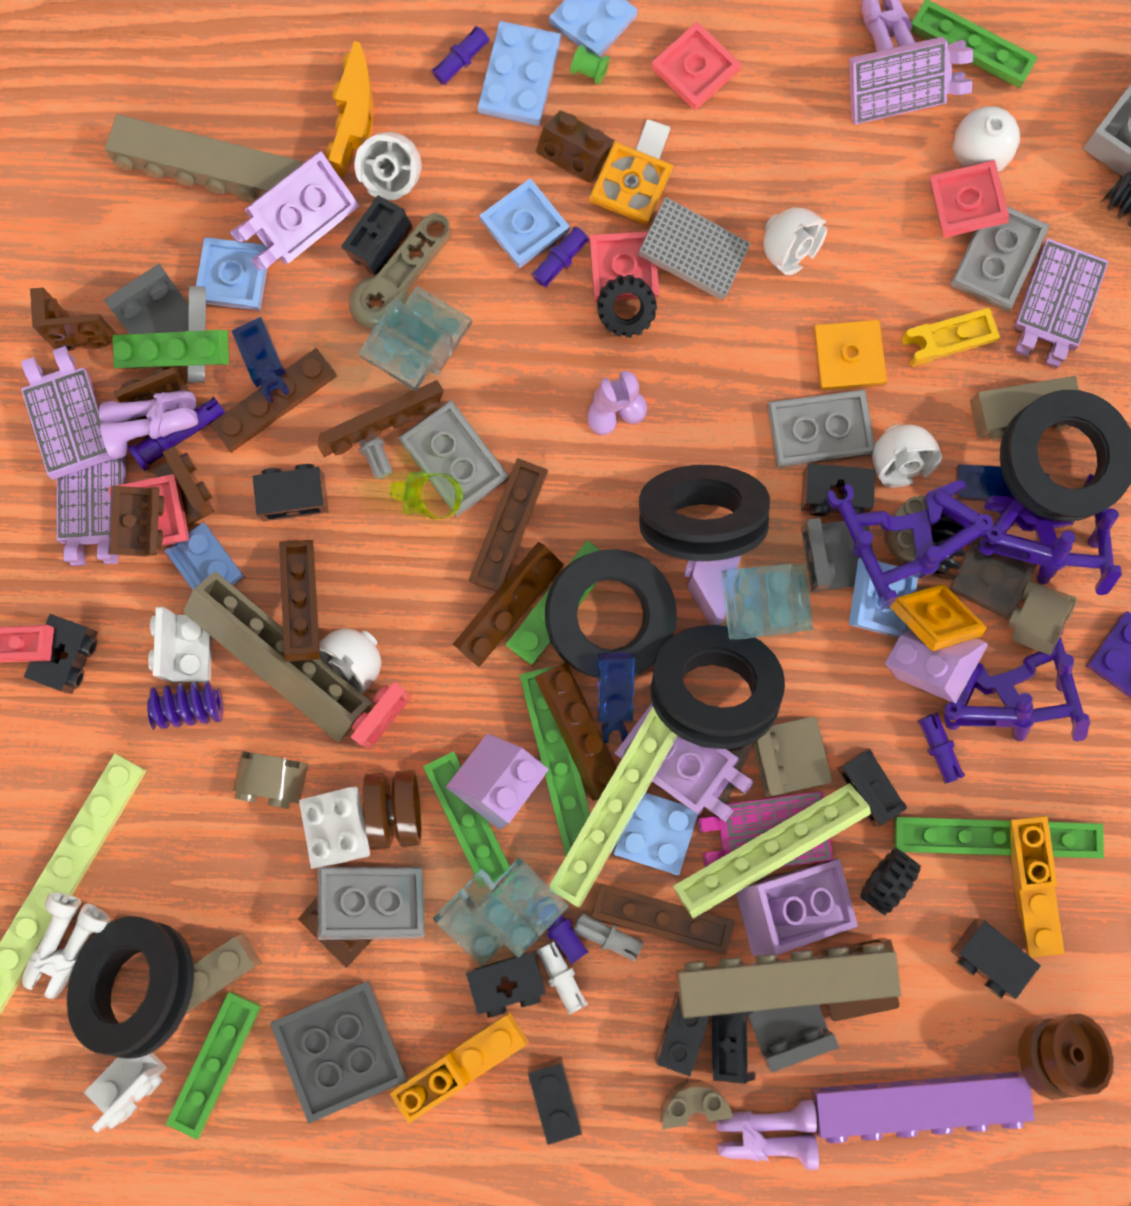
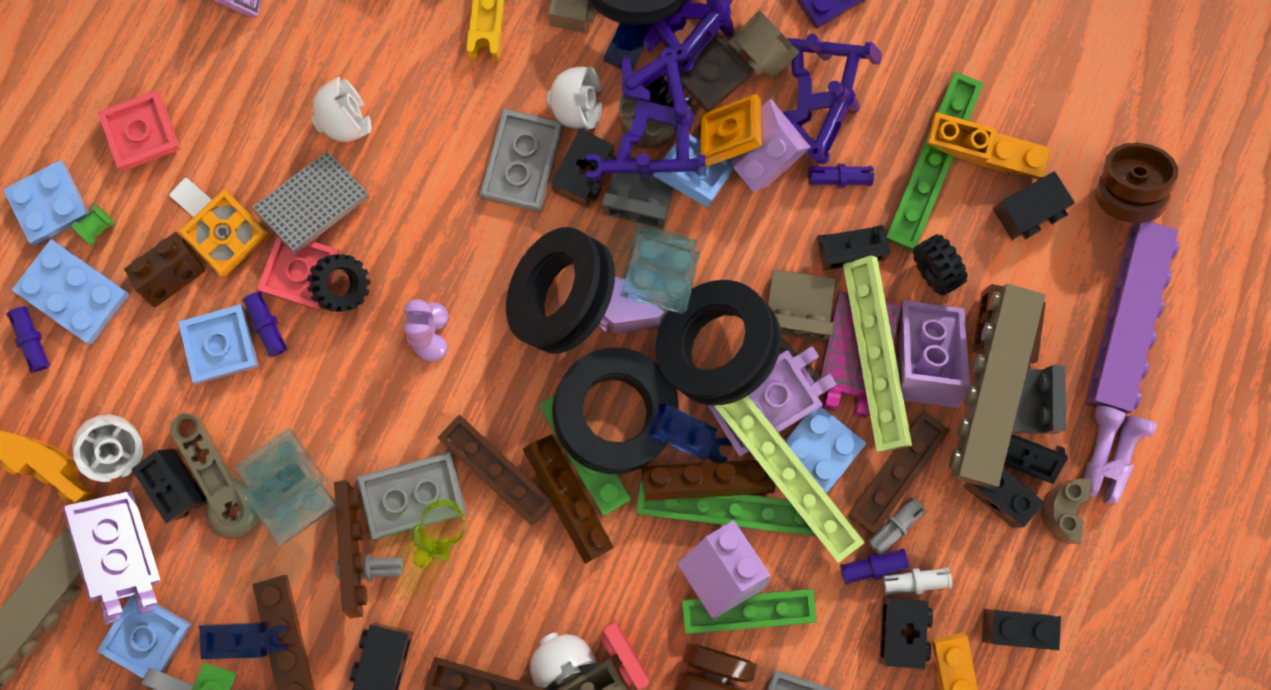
camera: 70 degrees left, 0 degrees up
clear light blue bracket [433,857,569,966] -> none
light orange plate [813,320,887,391] -> none

